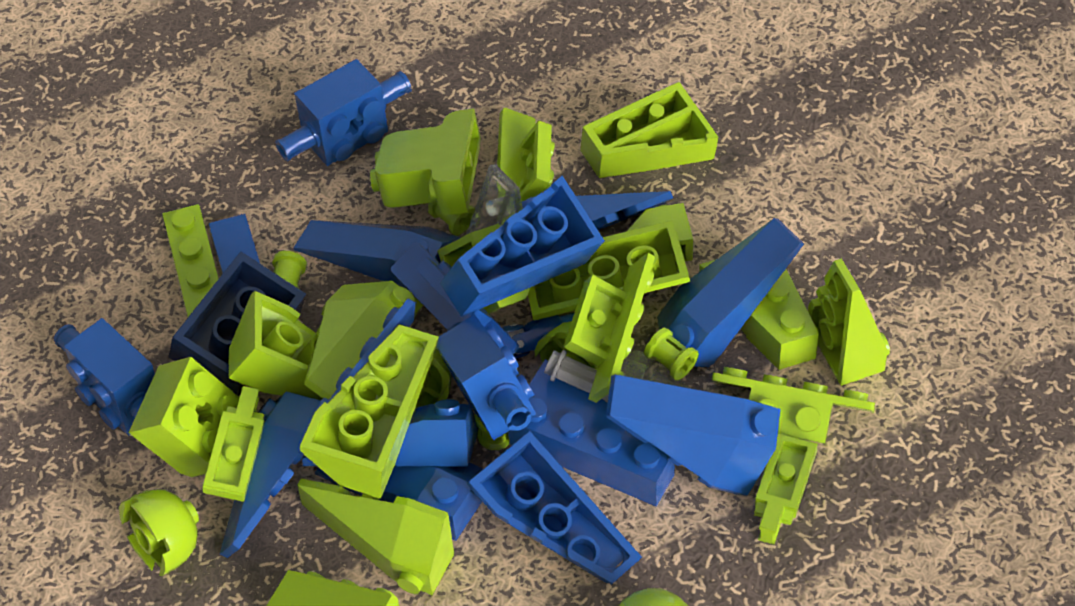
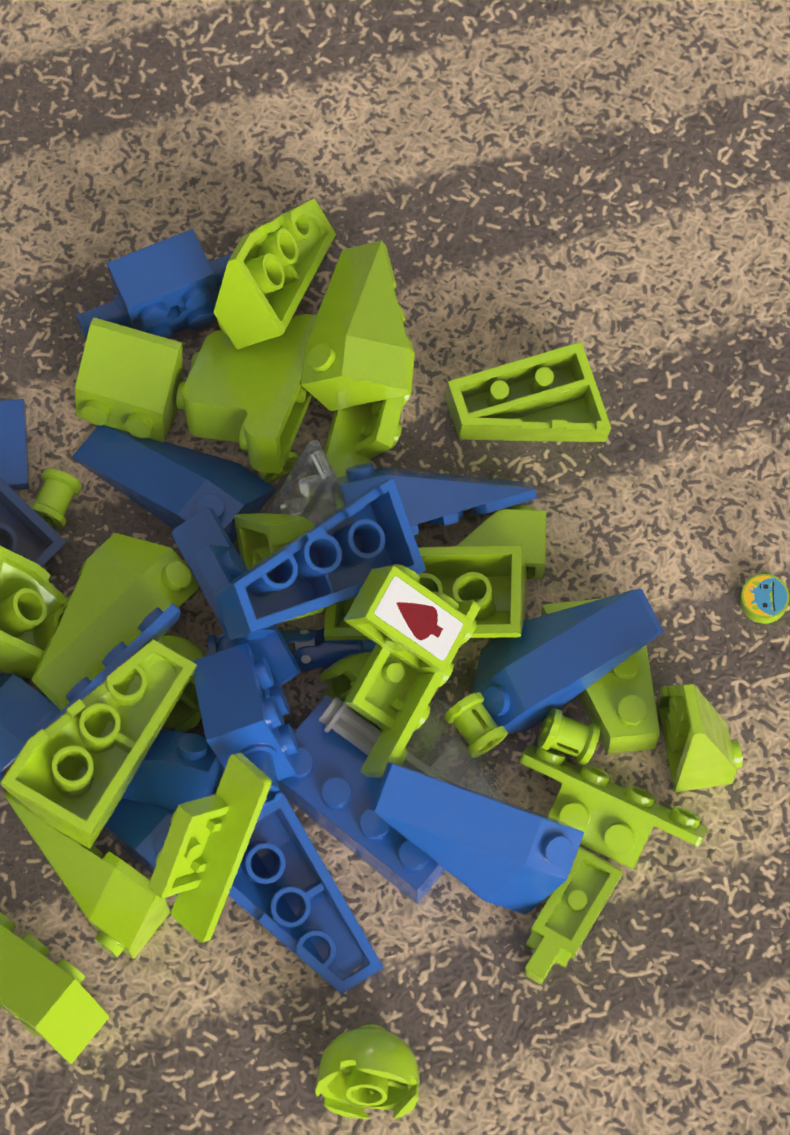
camera: 10 degrees right, 15 degrees up
none -> lime slope [75,318,183,443]
none -> lime bracket [148,753,271,943]
none -> lime wedge [213,198,336,349]
none -> lime wedge [301,240,415,411]
none -> brick [344,564,472,674]
none -> lime bush [538,708,601,765]
none -> tile [740,574,789,624]

